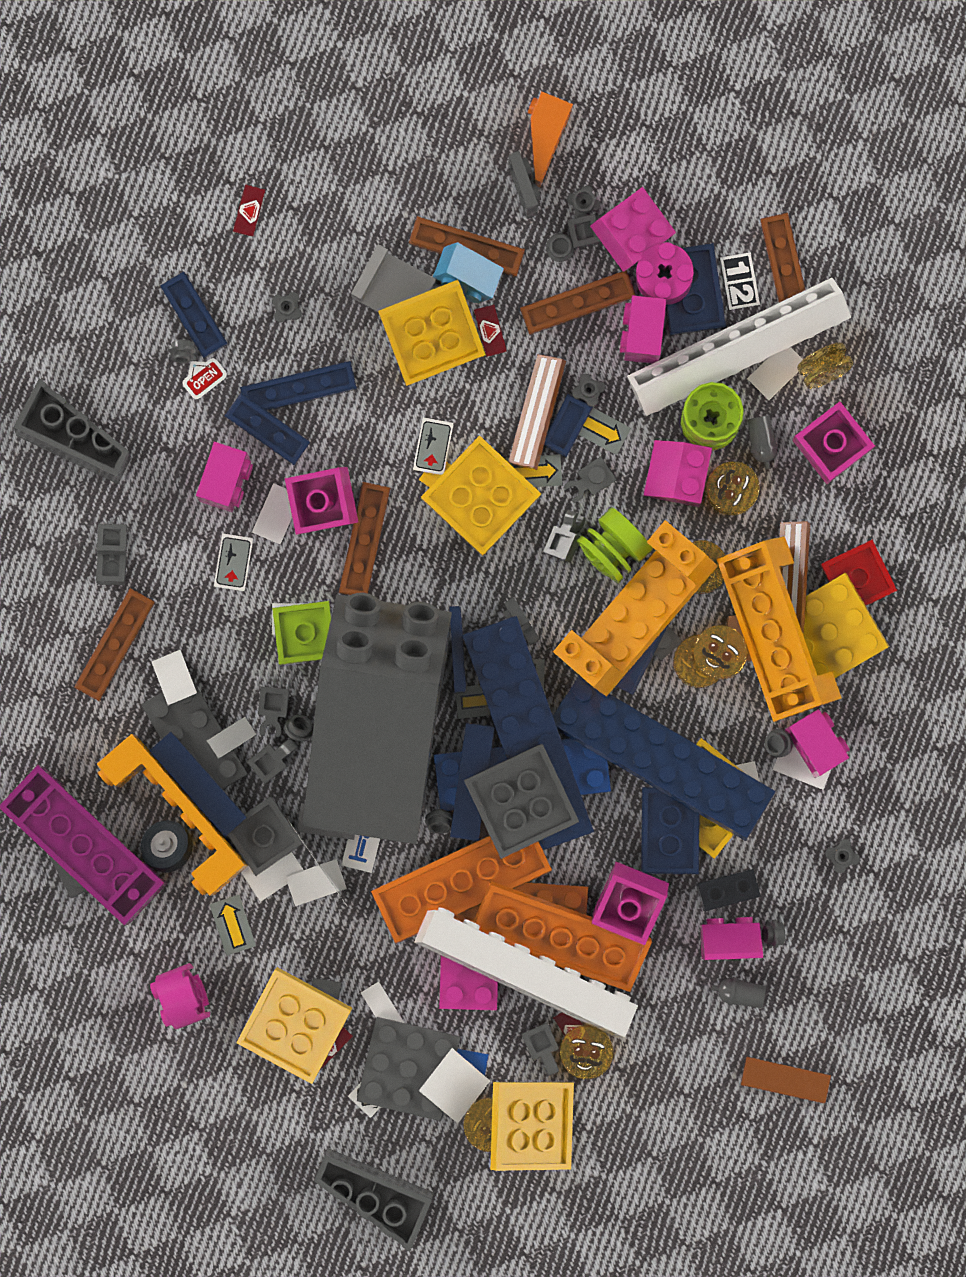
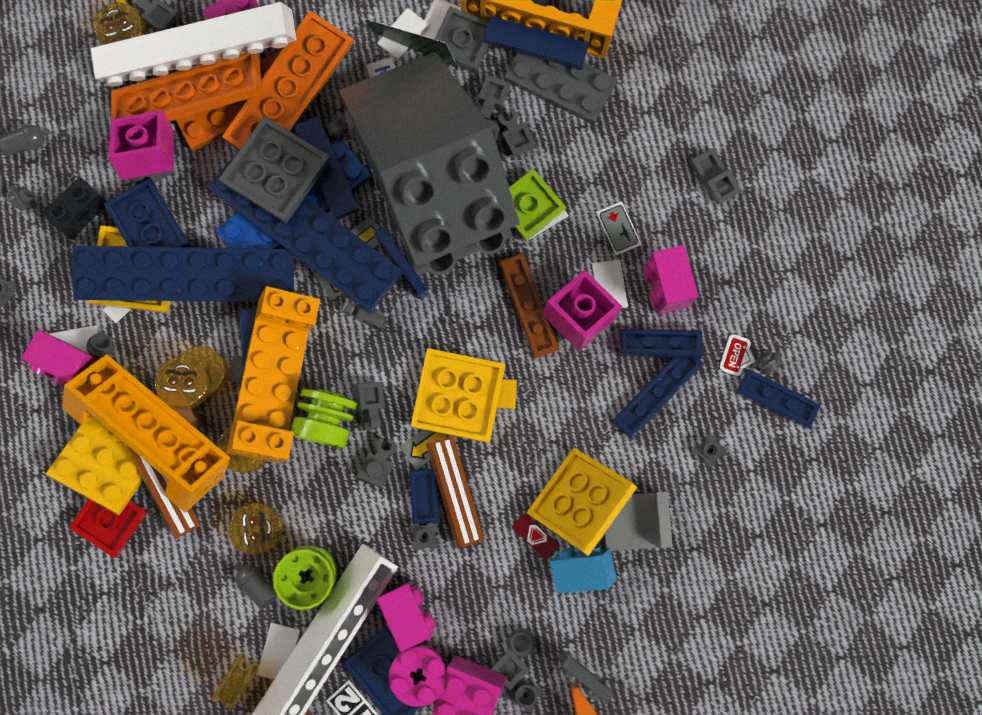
camera: 145 degrees right, 5 degrees down
dark grey wedge [13,378,131,484] -> none
dark orange tile [74,588,156,702] -> none
white sticker [152,650,197,705] -> none
white sticker [207,717,257,759] -> none
dark red sticker [233,185,265,237] -> none
dark orange tile [409,216,525,278] -> none
sticker [413,418,453,475] -> none
dark orange tile [520,270,636,336] -> none
sticker [579,408,631,455] -> none
dark pink slope [643,440,712,507] -> none
dark pink slope [700,917,763,960] -> none
dark pink brick [792,402,875,484] -> none

